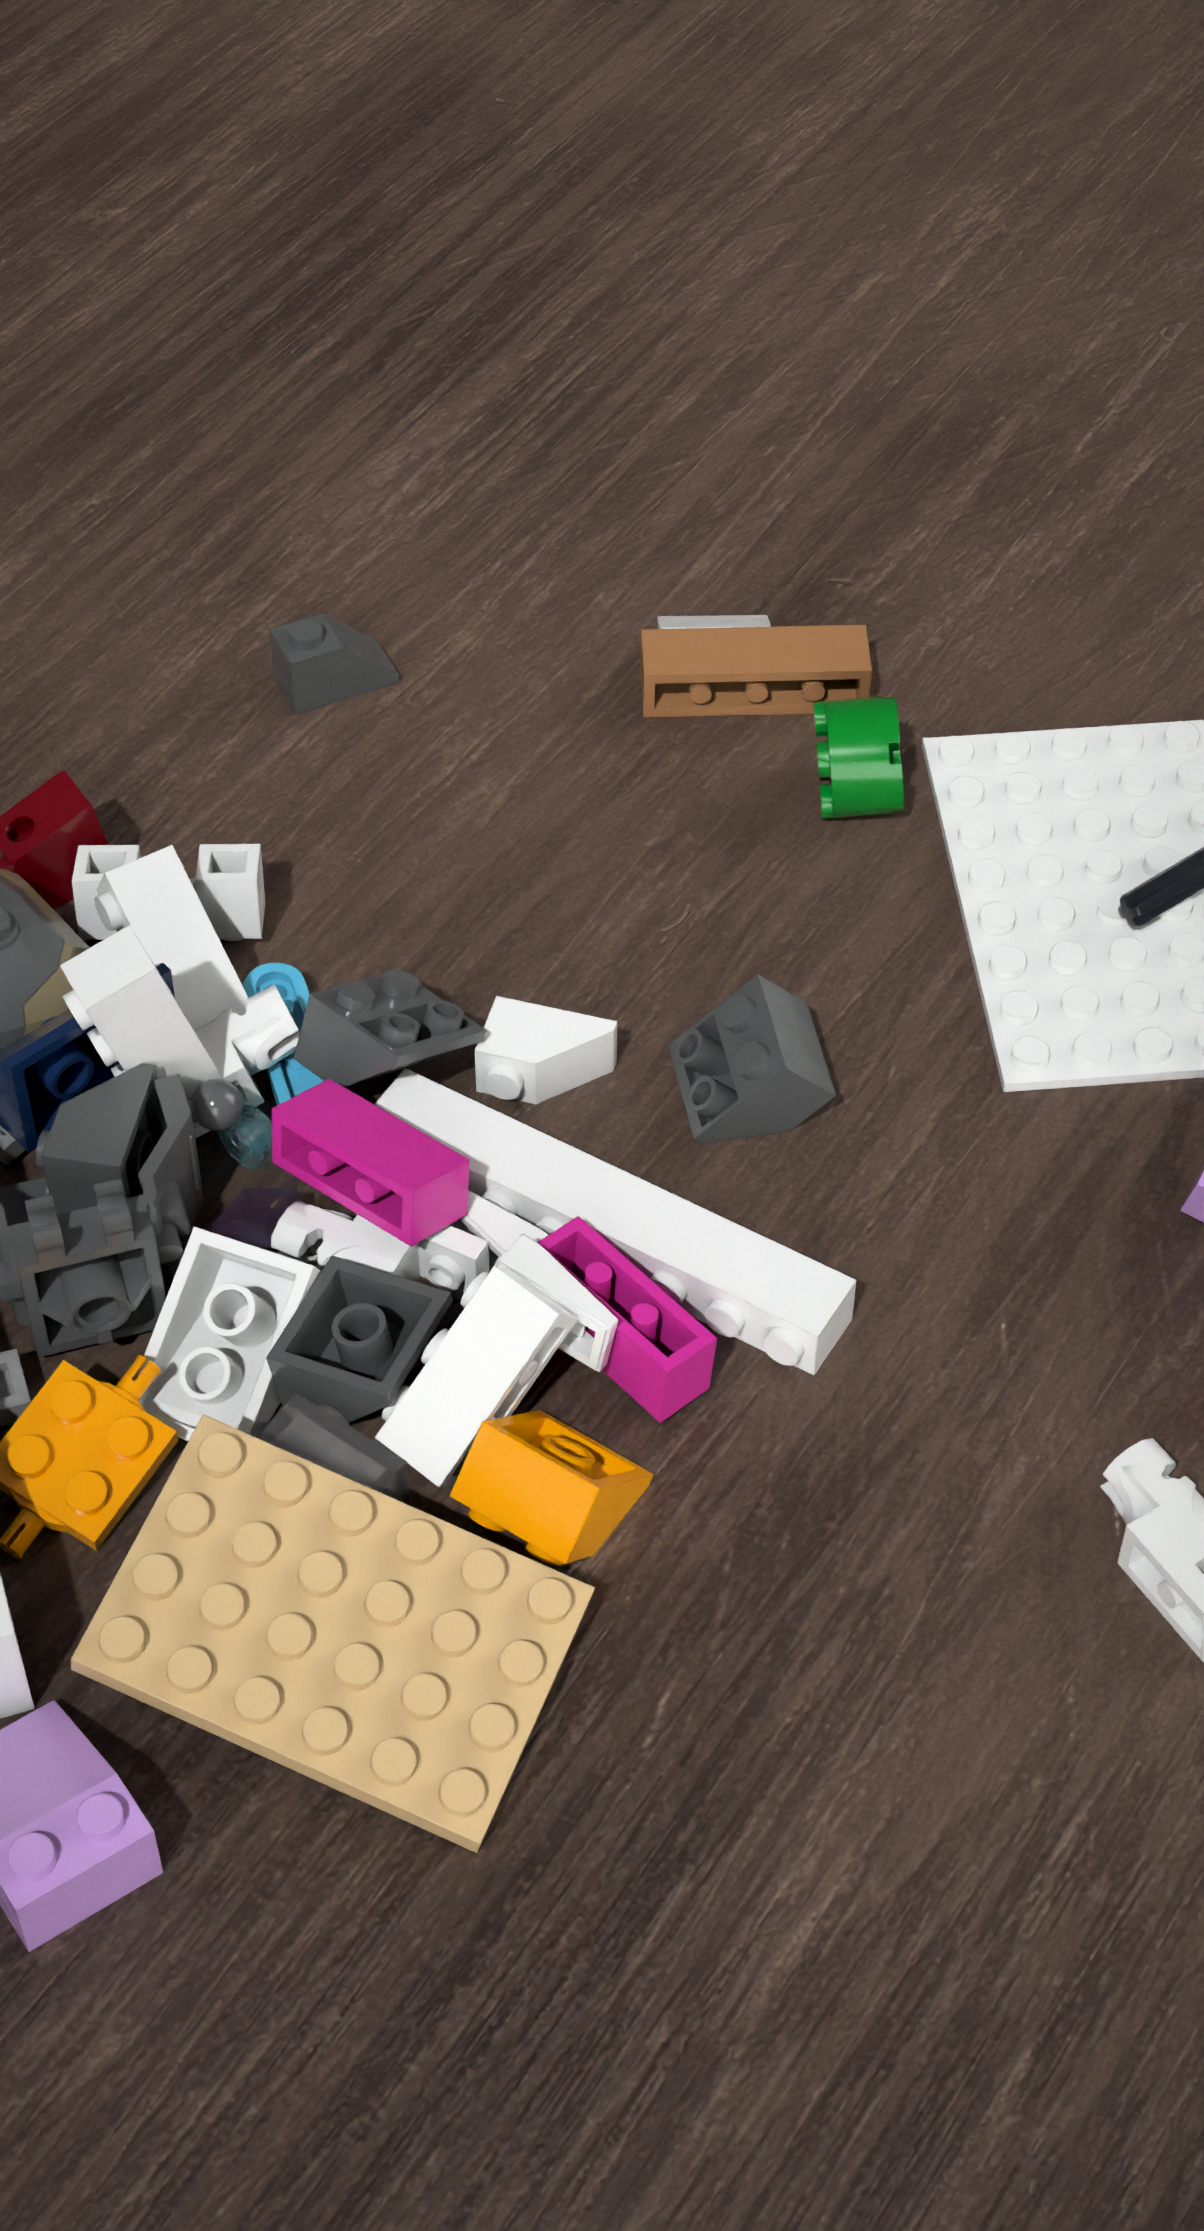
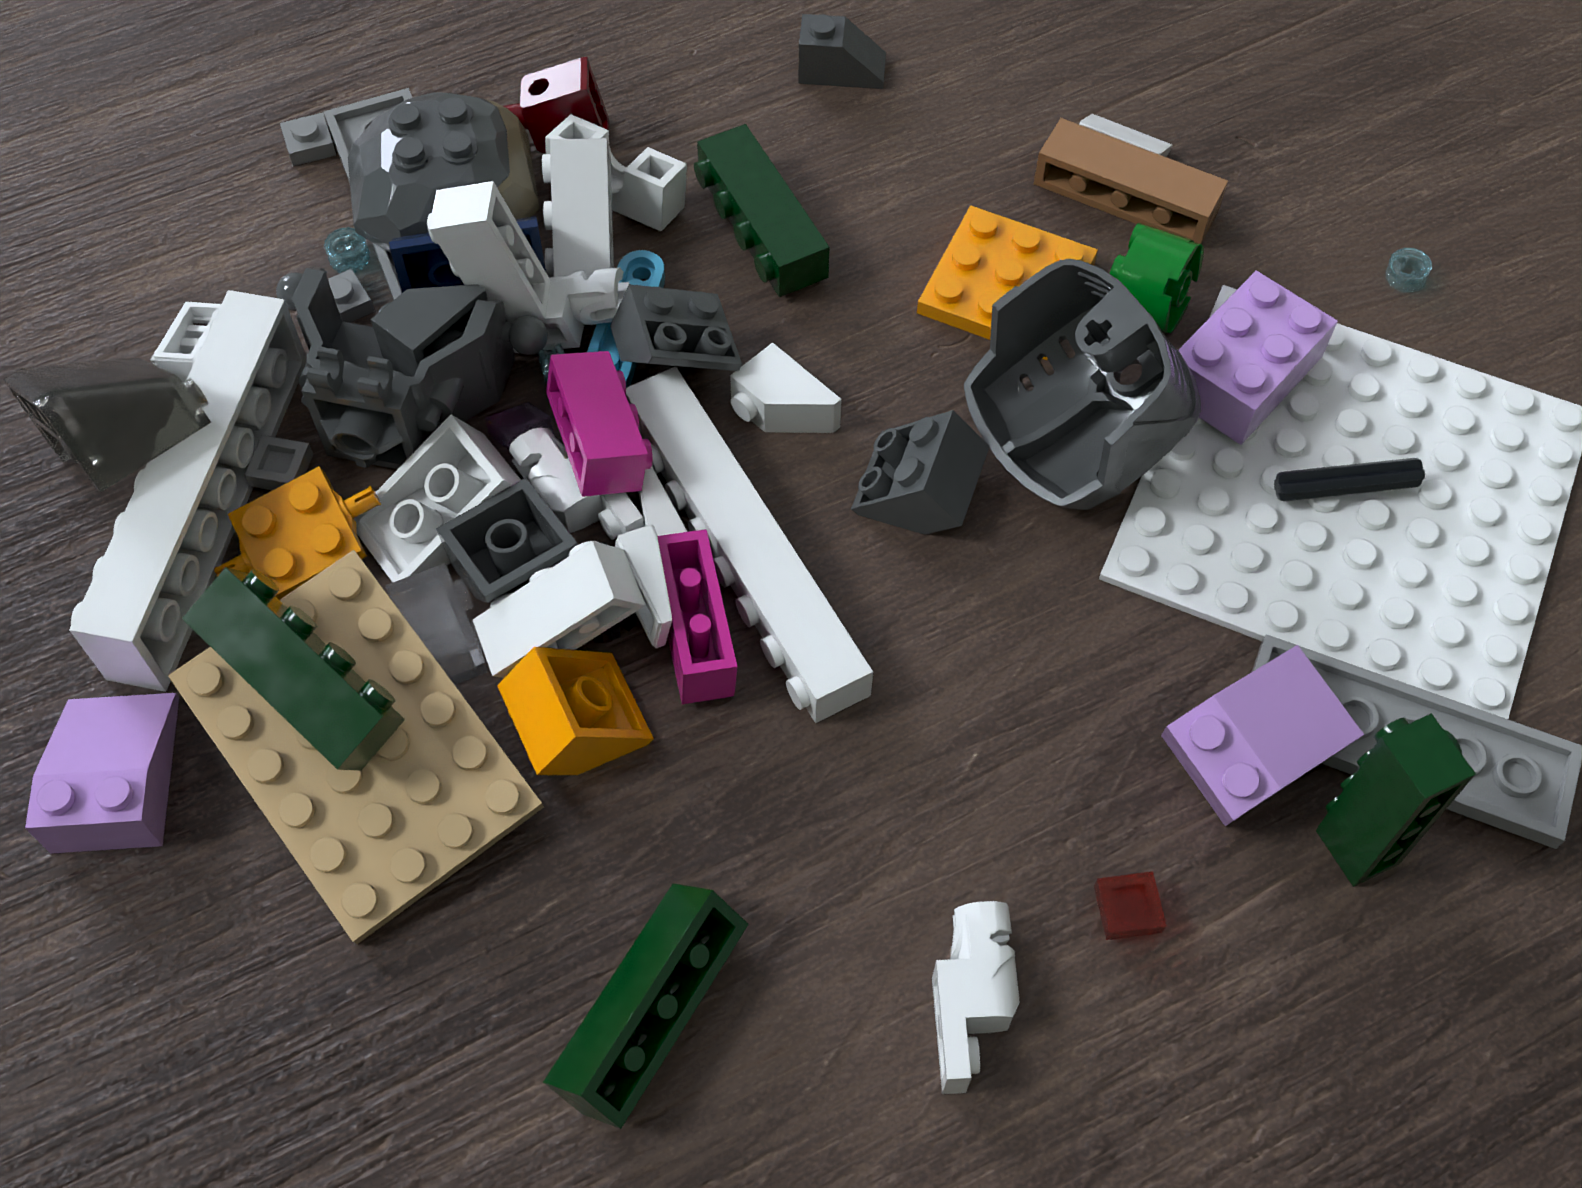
camera: 30 degrees right, 10 degrees up
none -> dark green brick [182,567,405,771]
none -> dark green brick [543,883,749,1129]
none -> dark green brick [694,124,830,297]
none -> light orange plate [917,205,1098,360]
none -> dark grey piece [964,259,1201,510]
none -> lavender brick [1179,270,1338,445]
none -> clear light blue bush [1385,248,1432,293]

